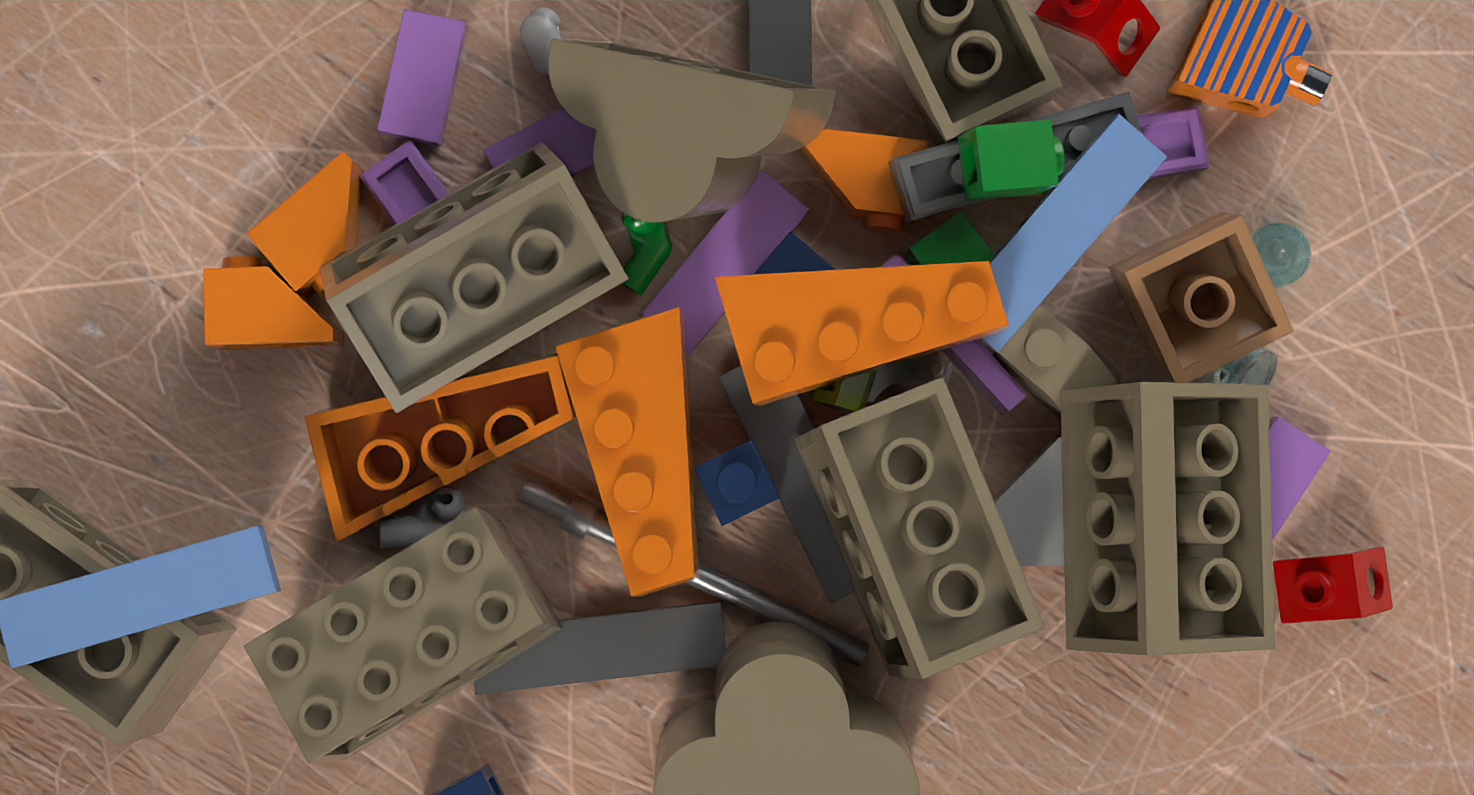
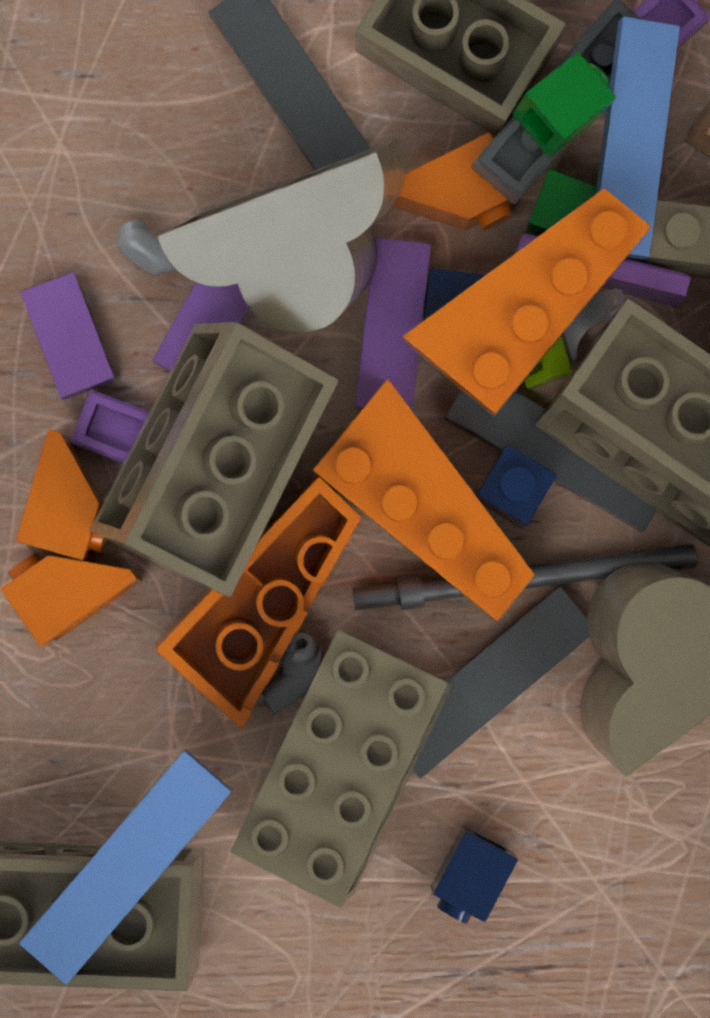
camera: 35 degrees left, 0 degrees up
green arm [621,212,672,296] -> none

